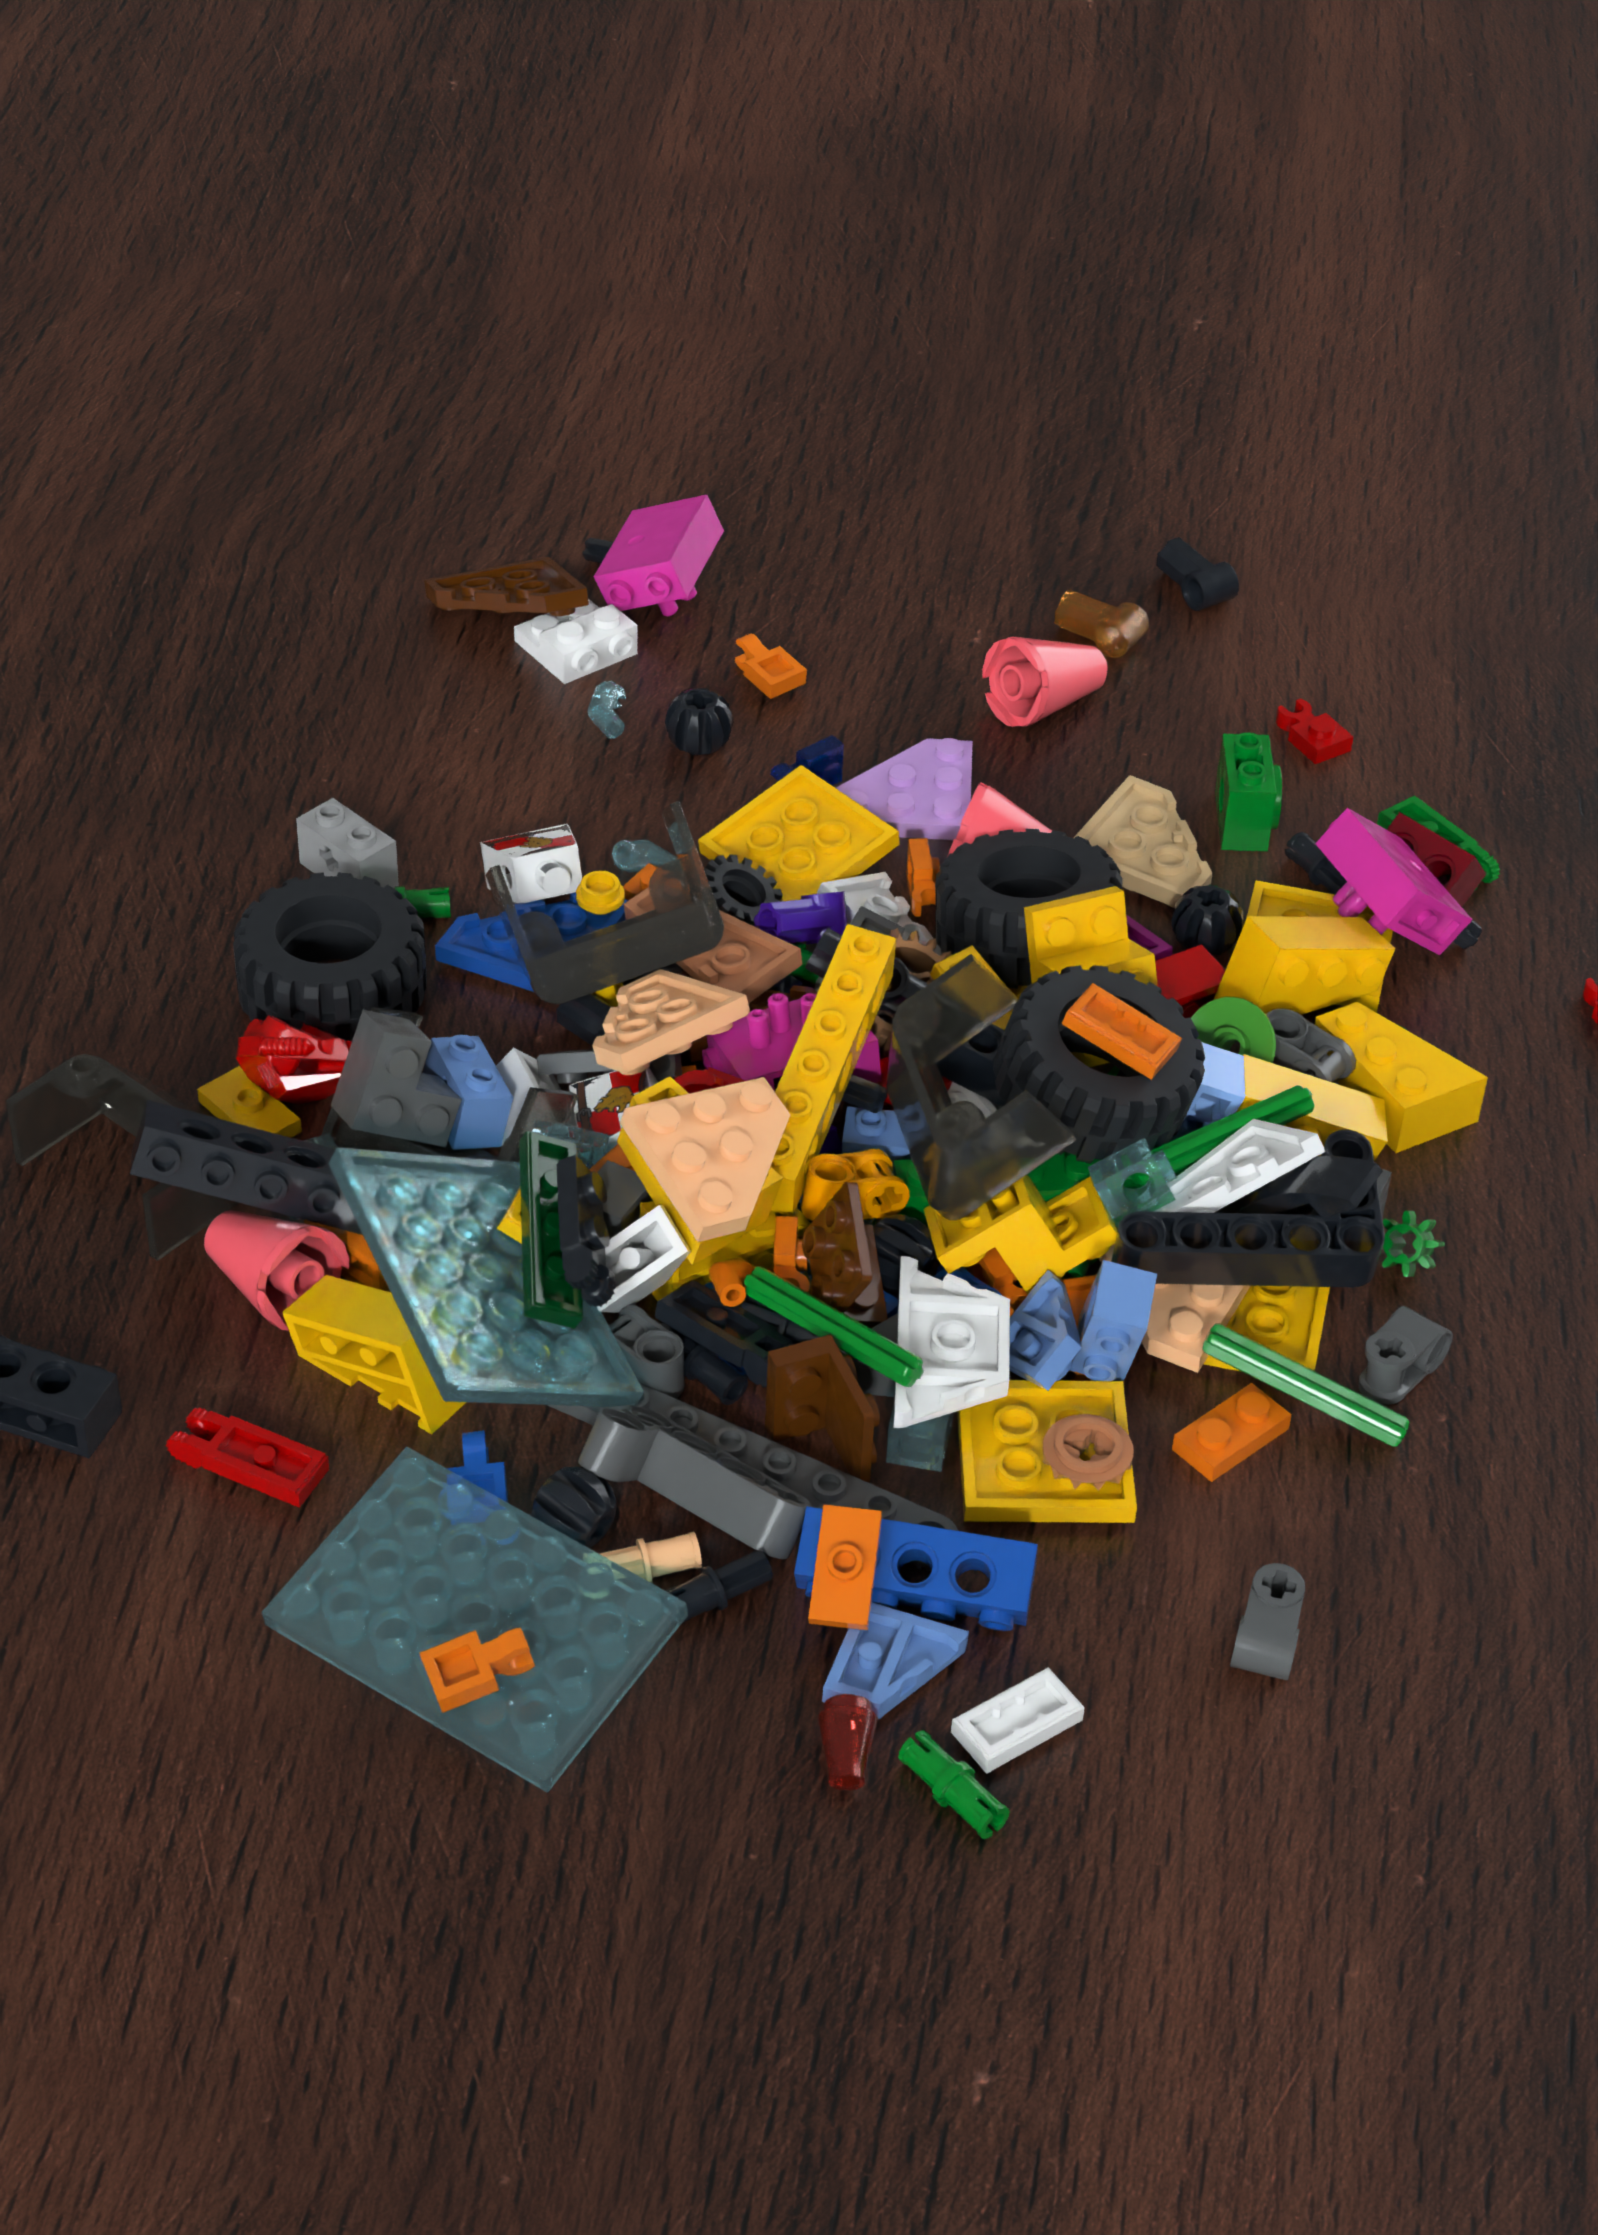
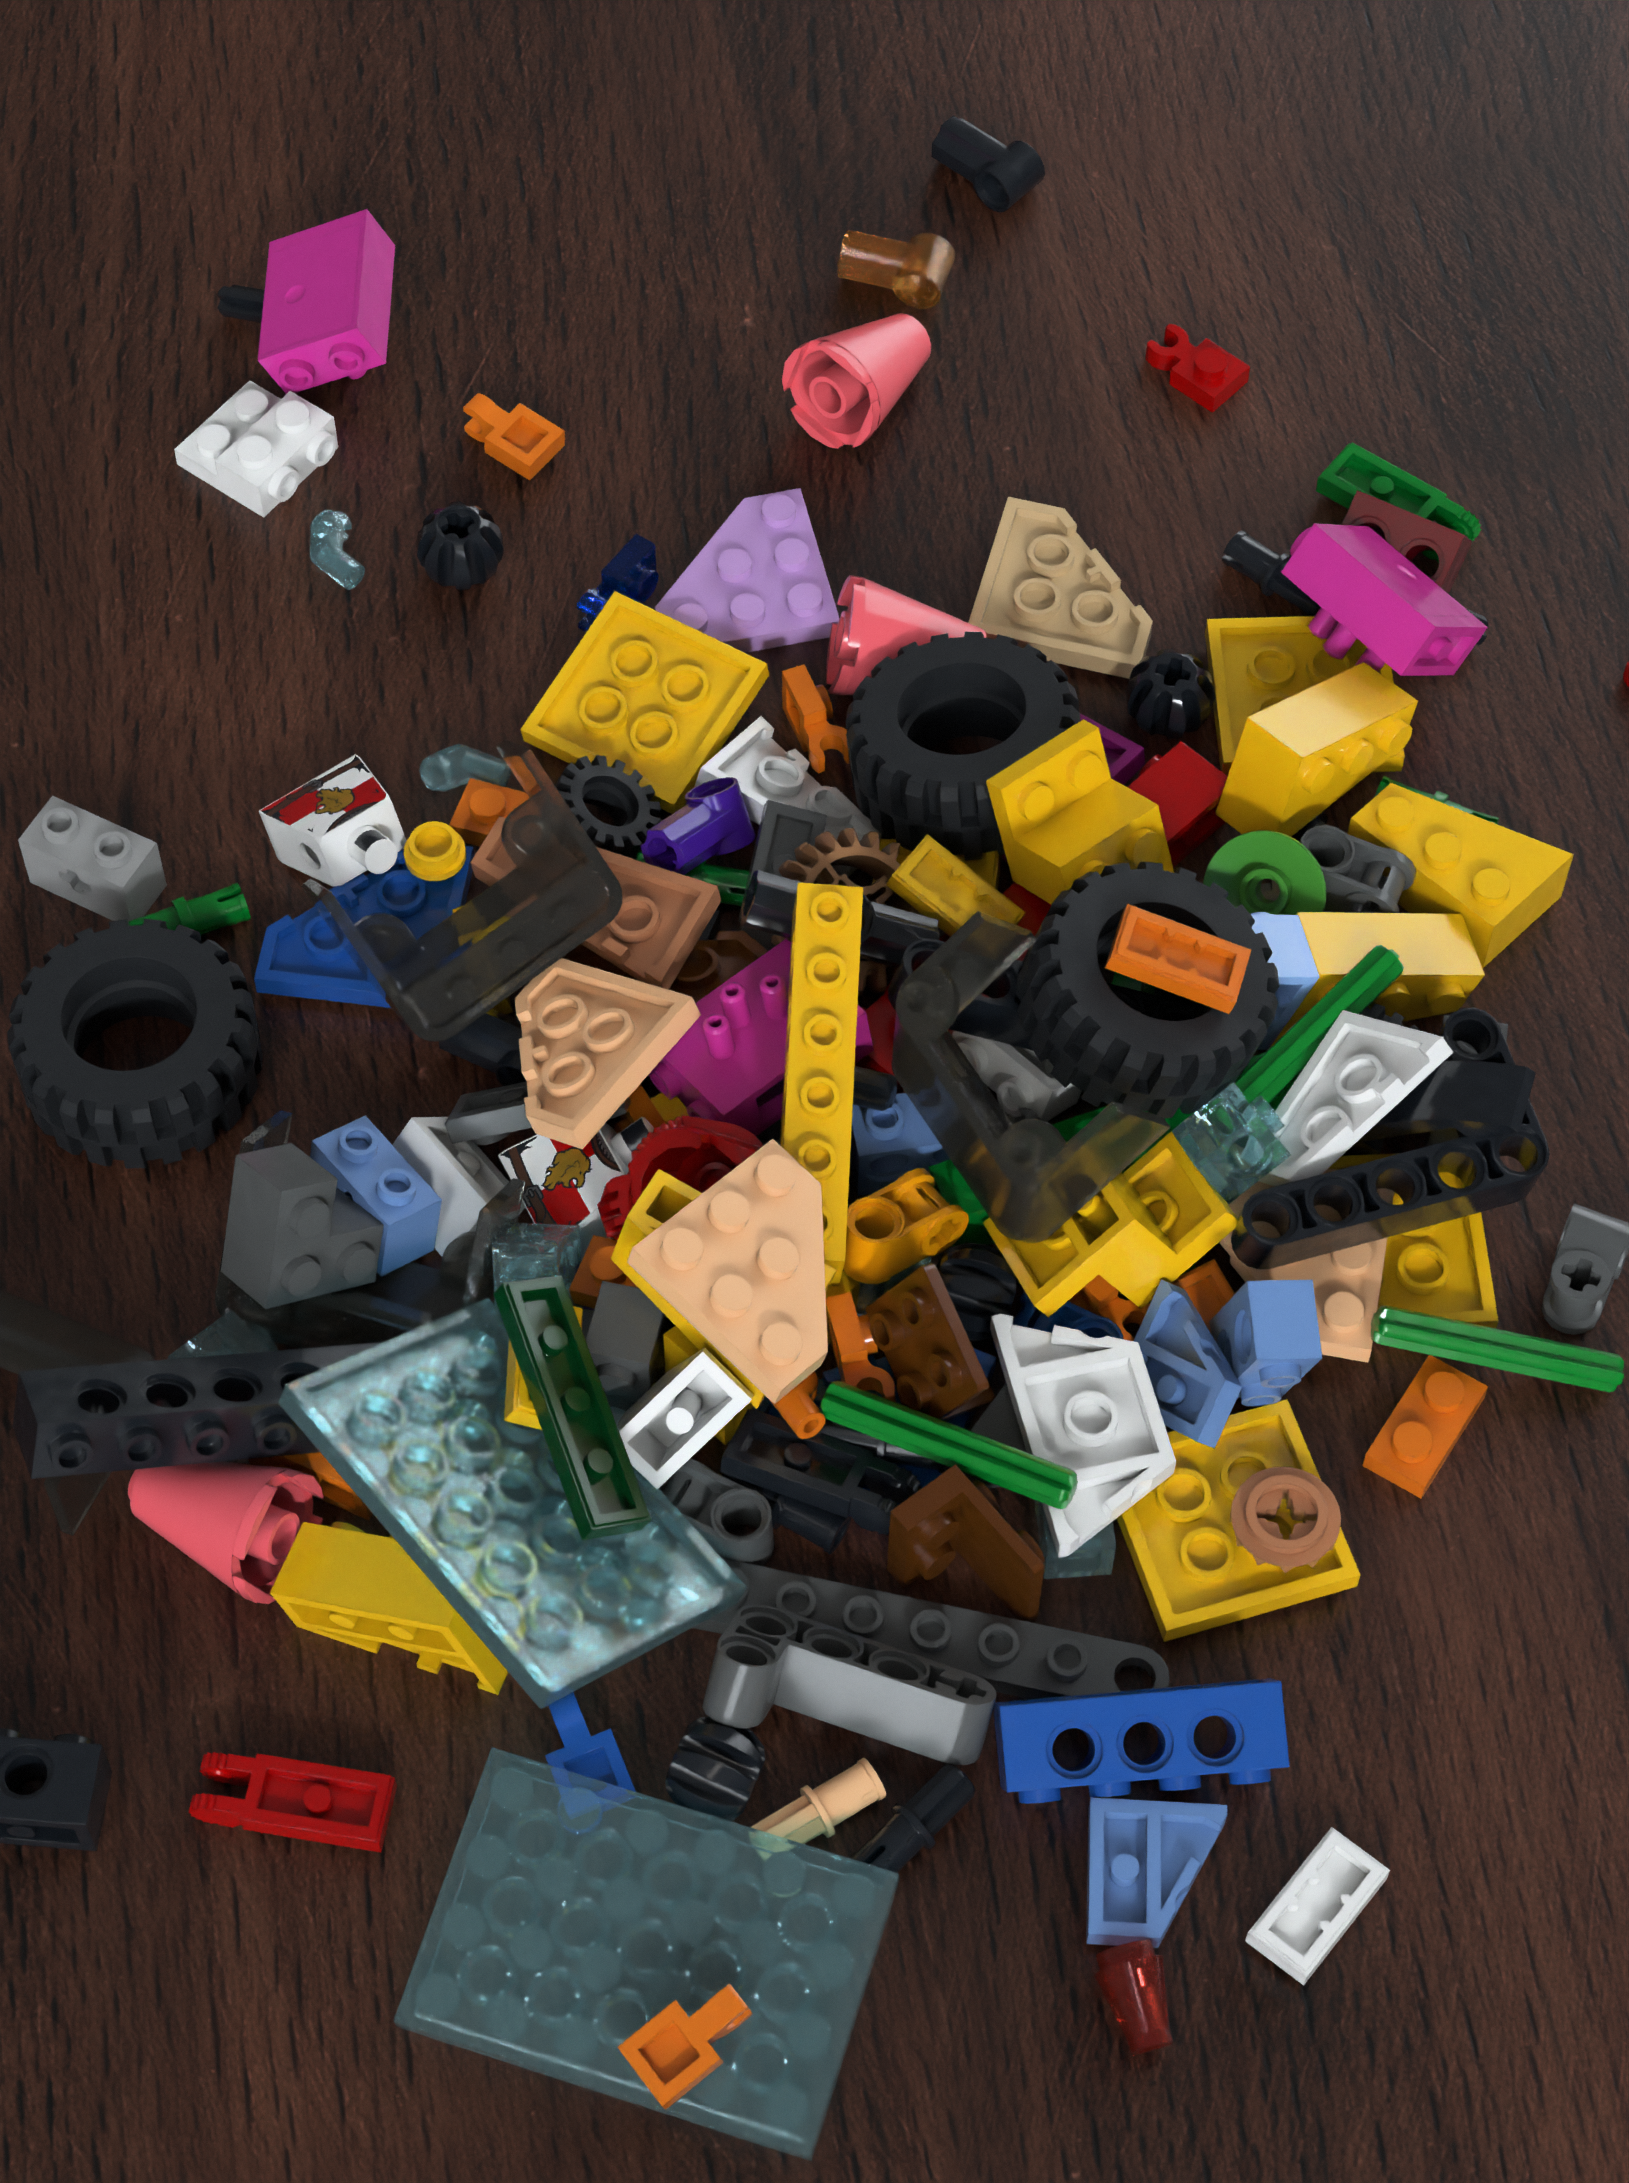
camera: 15 degrees left, 15 degrees up
yellow plate [197,1066,302,1138] -> none
red helmet [236,1015,352,1105] -> none
reddish brown plate [424,557,589,616] -> none
black hinge [556,1154,615,1308] -> none
orange plate [808,1504,882,1631] -> none
green pin [898,1730,1010,1839] -> none
green brick [1215,732,1282,851] -> none
dark grey piece [1230,1563,1305,1681] -> none
green gear [1382,1211,1445,1277] -> none

